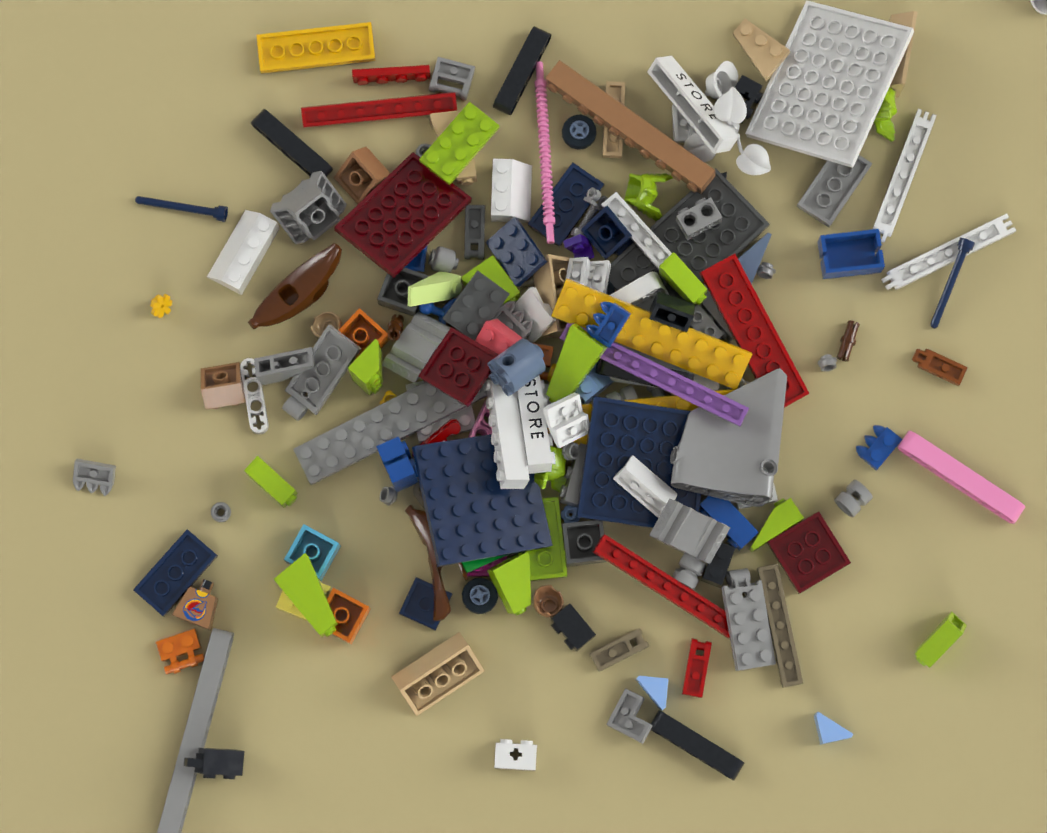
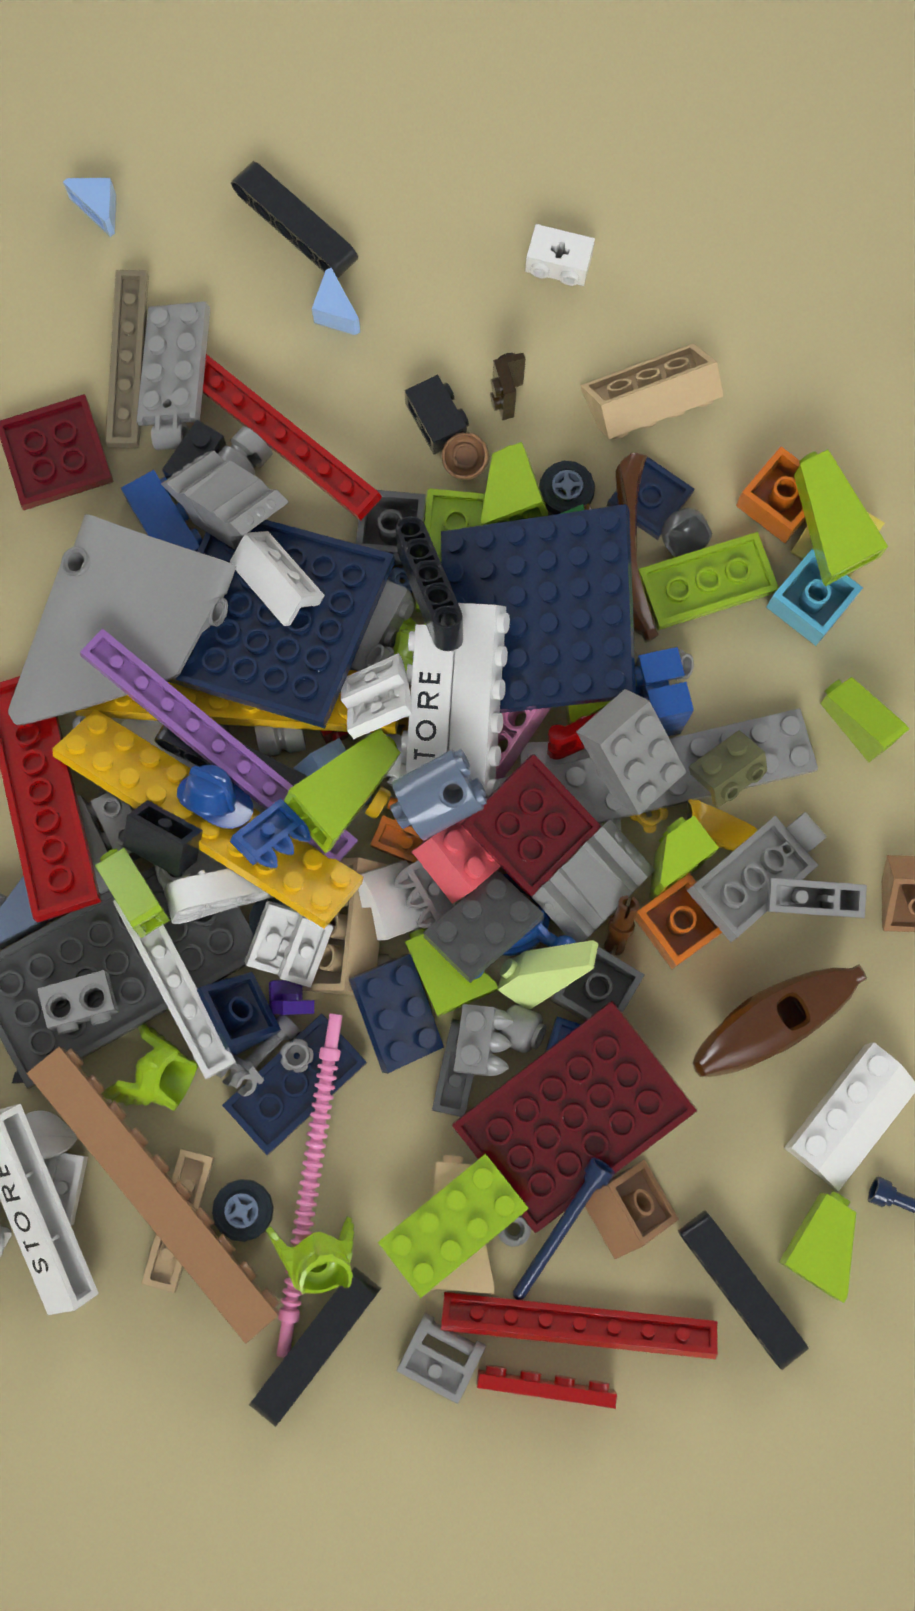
camera: 170 degrees left, 0 degrees up
white beam [240,358,269,435] -> none
yellow plate [256,22,376,74] -> none
light grey slope [270,171,347,244] -> none
tan hair [310,312,342,338] -> none
white slope [491,159,532,223] -> none
dark tan plate [590,628,649,672] -> none
light grey plate [606,688,652,744] -> none
red plate [682,638,712,698] -> none
lime slope [749,498,804,553] -> none
none -> blue piece [177,765,253,829]
none -> lime helmet [266,1216,354,1294]
none -> light grey plate [281,1039,314,1073]
none -> black beam [396,516,463,651]
none -> light grey plate [454,1004,514,1076]
none -> dark brown bracket [490,353,526,420]
none -> dark blue piece [513,1157,615,1300]
none -> light grey brick [577,689,687,815]
none -> lime plate [638,532,779,630]
none -> dark grey hair [661,508,712,557]
none -> yellow piece [687,799,758,851]
none -> olive bracket [689,730,767,807]
none -> lime slope [779,1191,856,1303]

